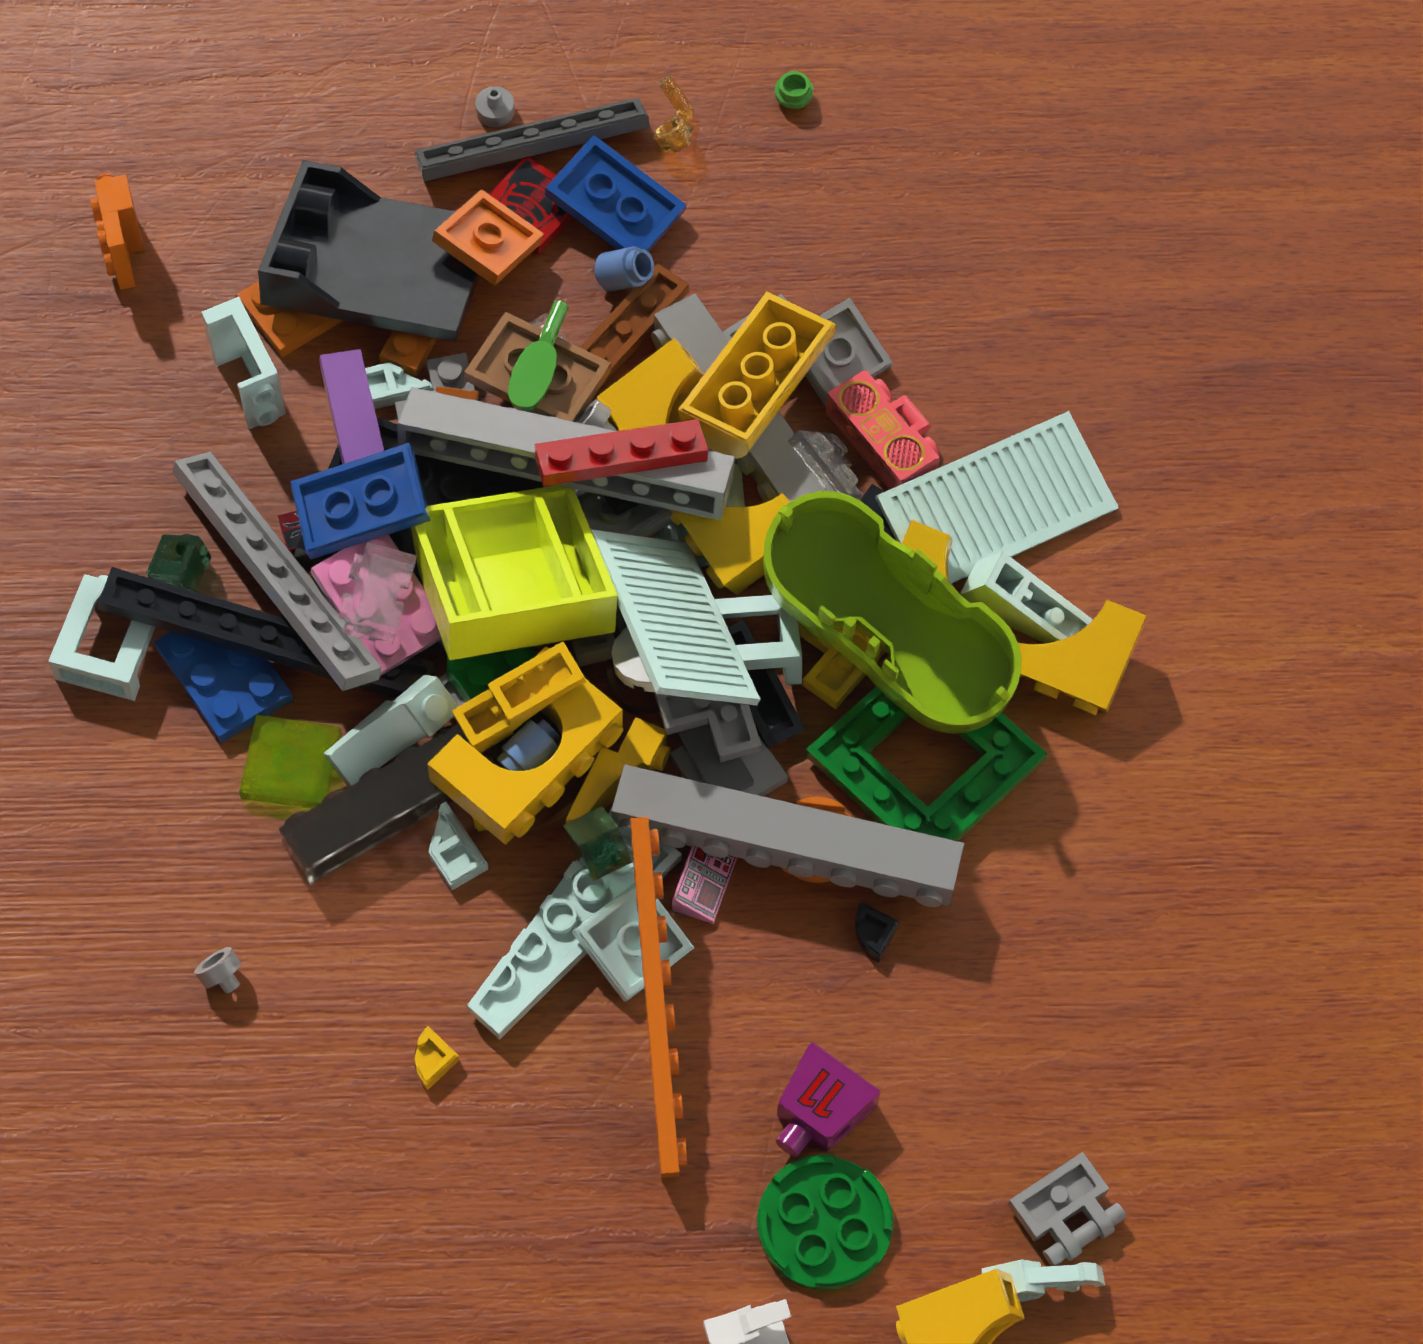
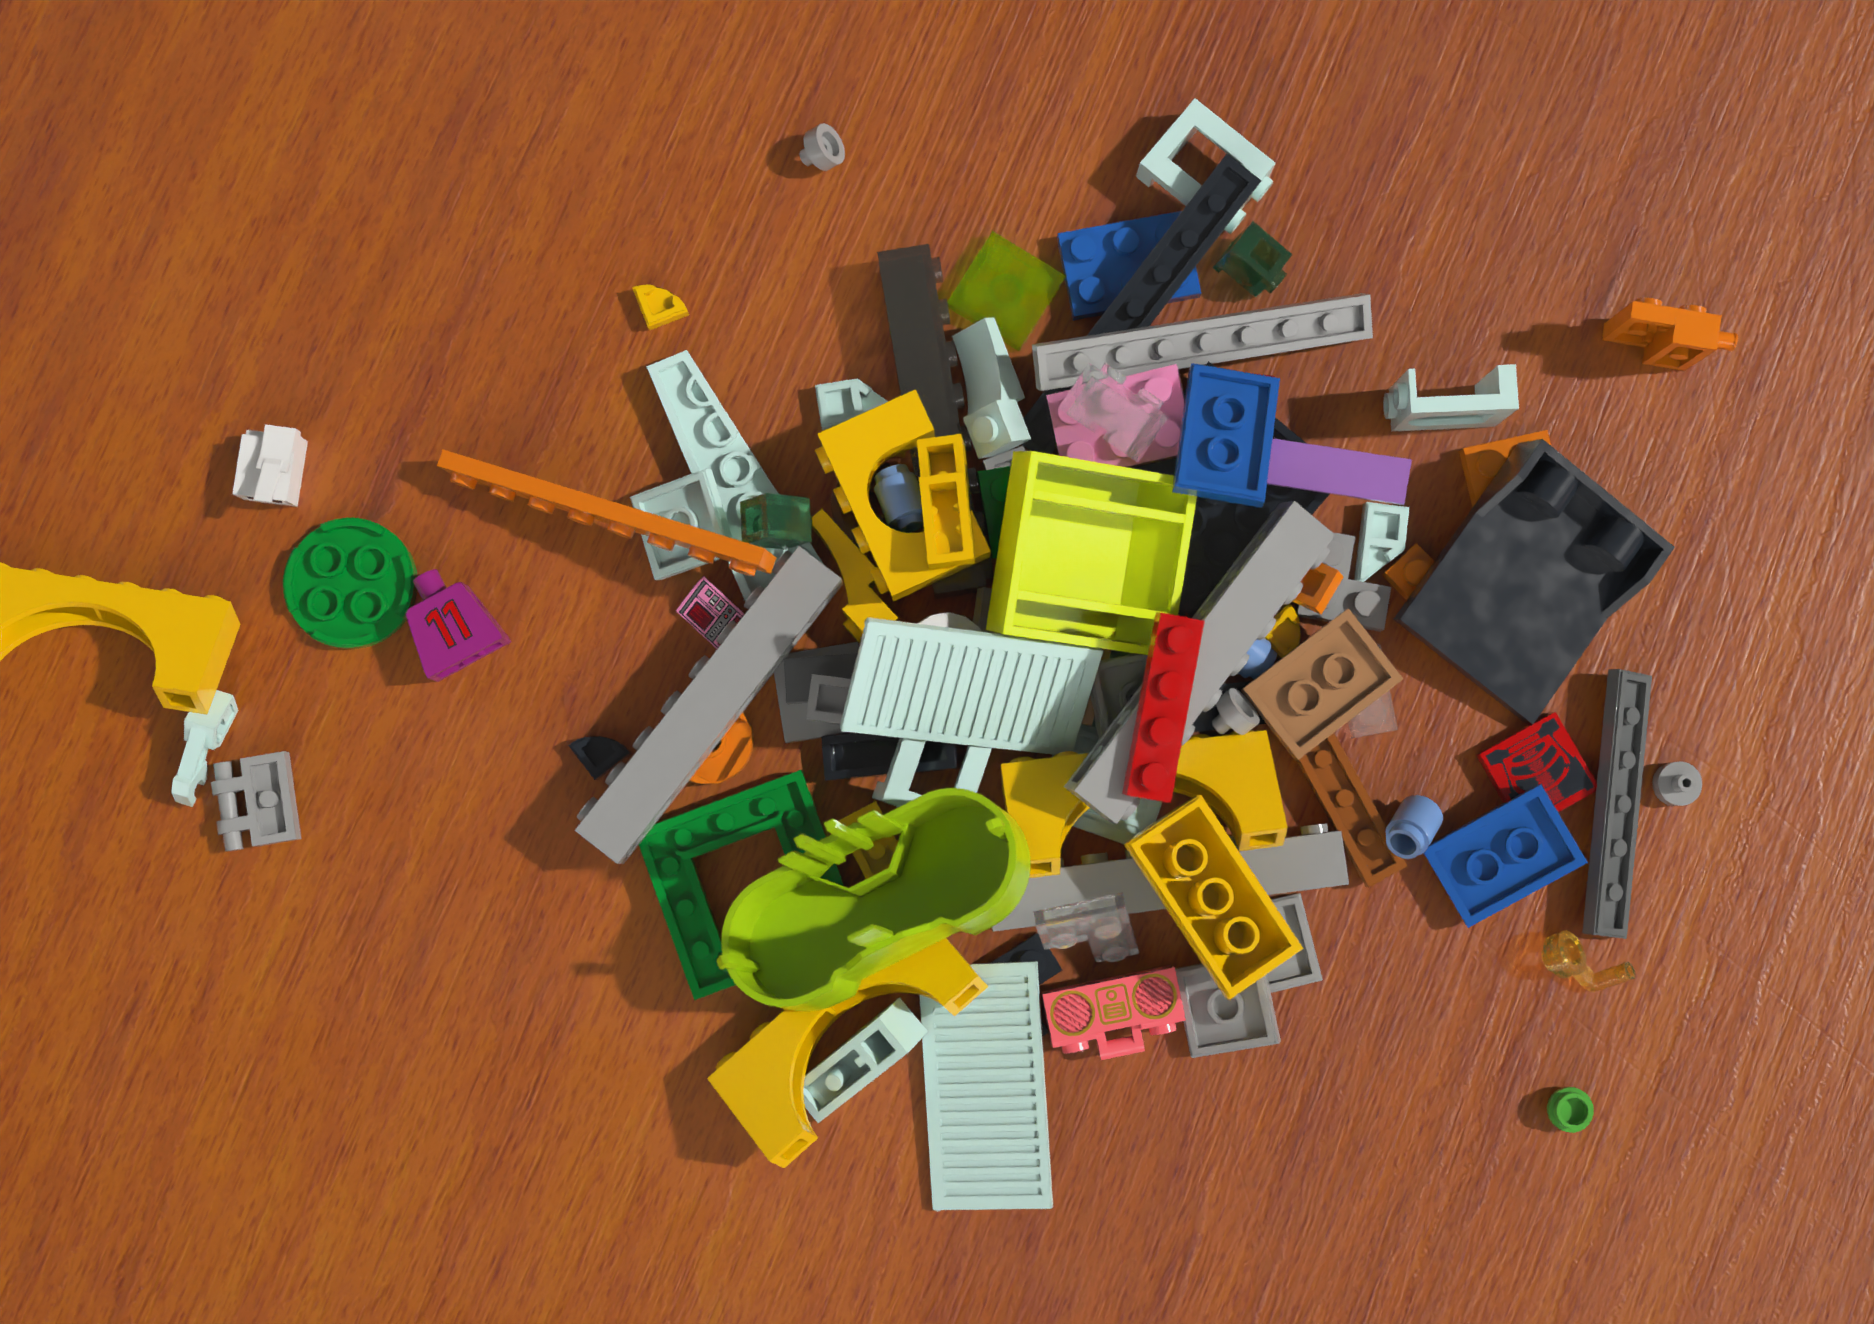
camera: 115 degrees right, 20 degrees up
orange plate [432,189,544,286] -> none
bright green piece [508,301,569,412] -> none

